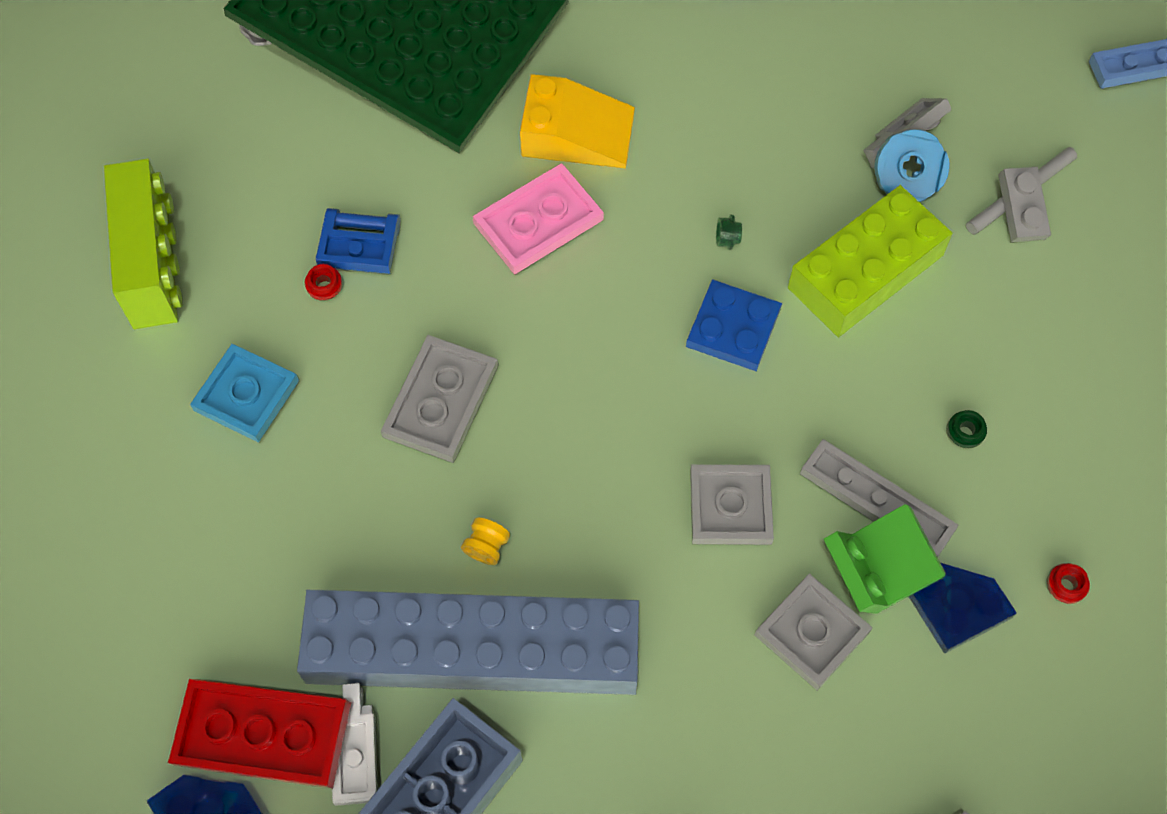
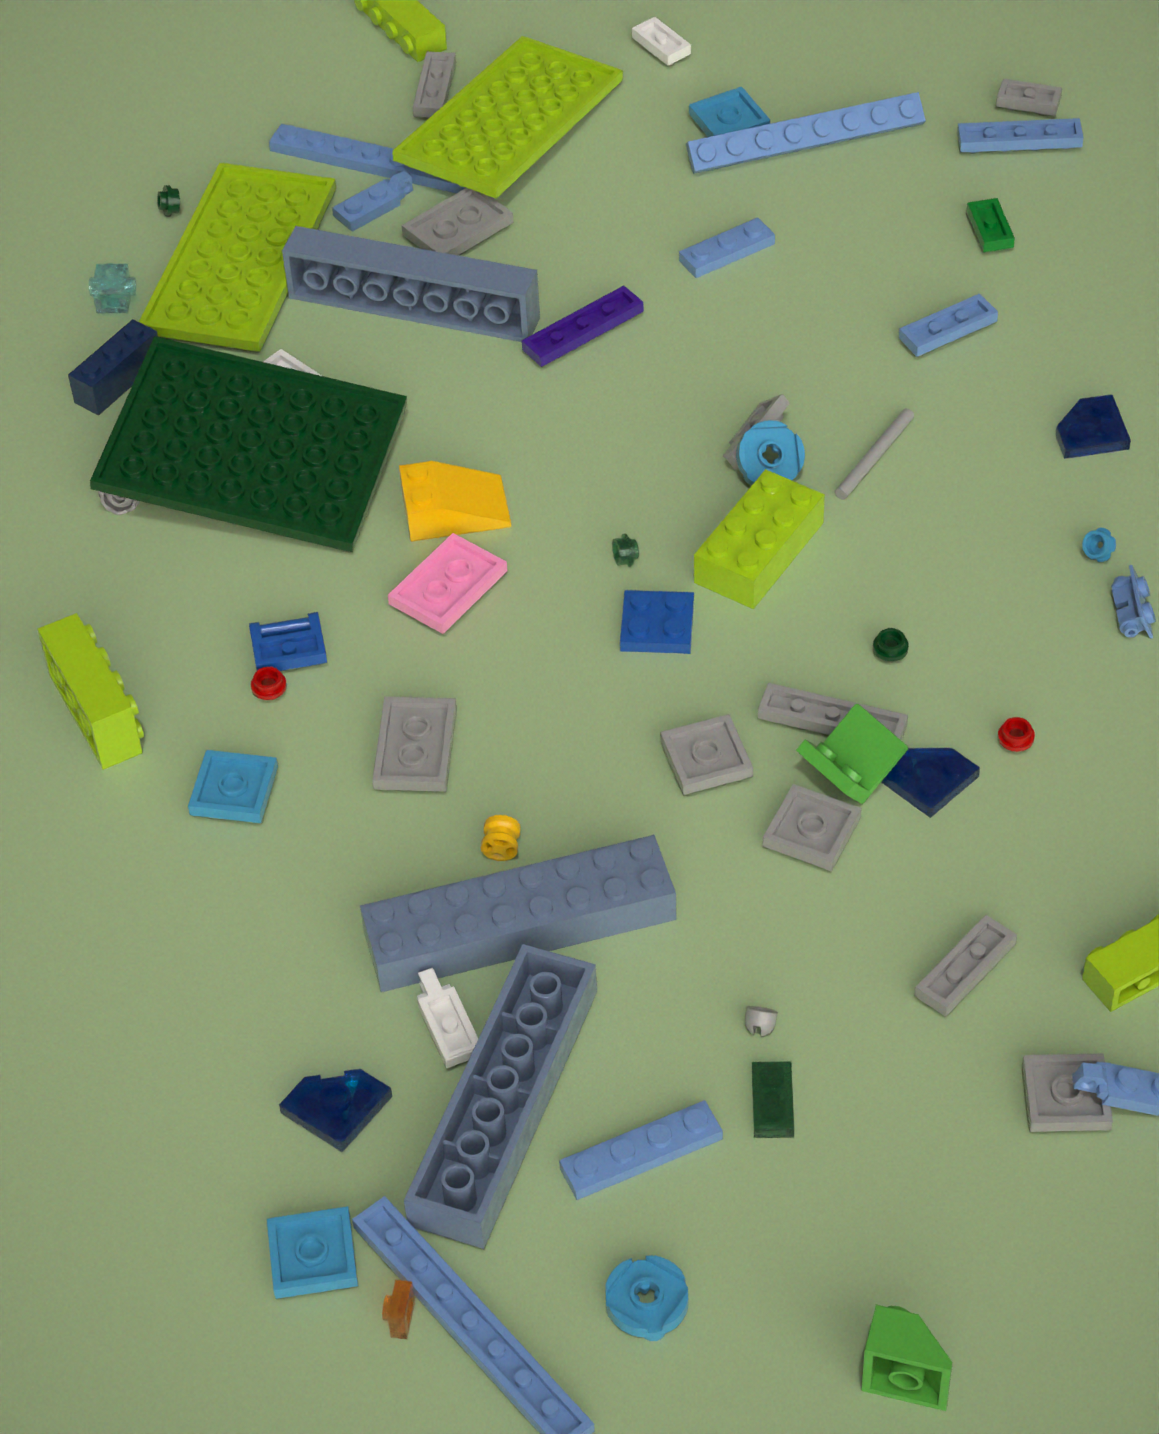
camera: 15 degrees left, 15 degrees down
red plate [168,679,351,789] -> none
light grey plate [998,167,1051,242] -> none

